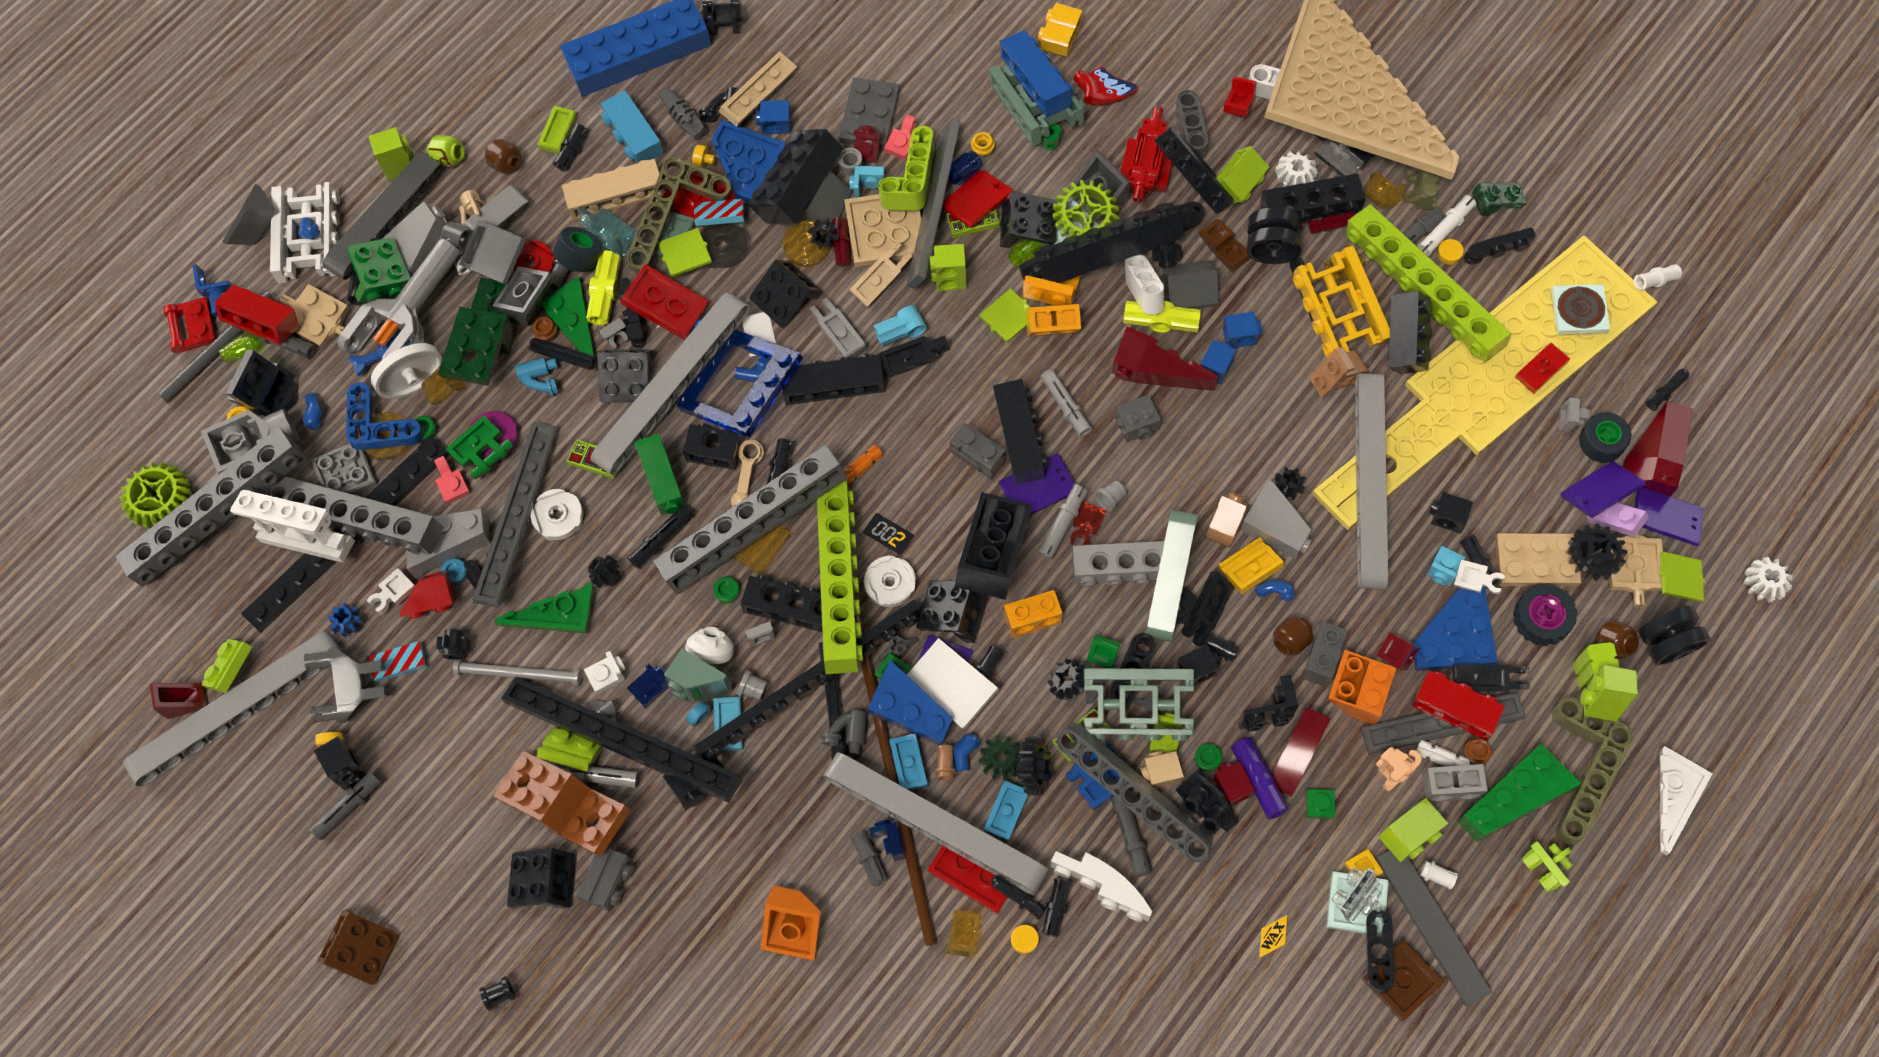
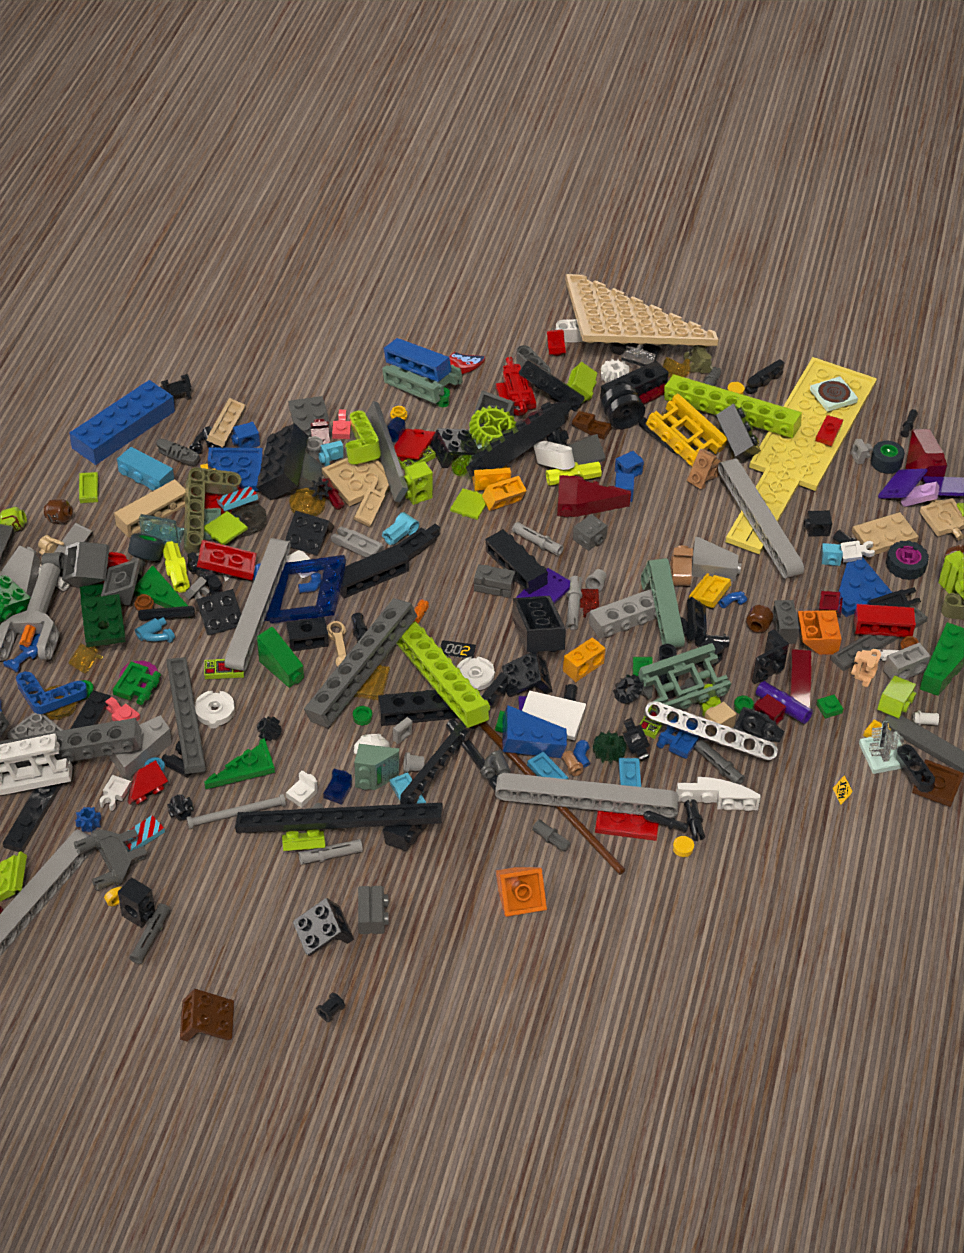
camera: 30 degrees left, 20 degrees down
white piece [371,343,443,399] -> none
dark orange bracket [493,751,631,857] -> none
black pin [553,124,588,171] -> none
black pin [627,505,694,569] -> none
dark azure tile [685,700,711,727] -> none
clear blue bracket [869,820,905,861] -> none
dark grey piece [879,636,918,661] -> none
clear yellow bracket [947,910,981,958] -> none
yellow brick [1038,3,1083,57] -> none
black gear [1274,467,1306,500] -> none
white pin [1417,195,1477,256] -> none
clear green plate [1472,182,1527,216] -> none
black gear [1566,523,1628,581] -> none
white pin [1634,264,1682,290] -> none

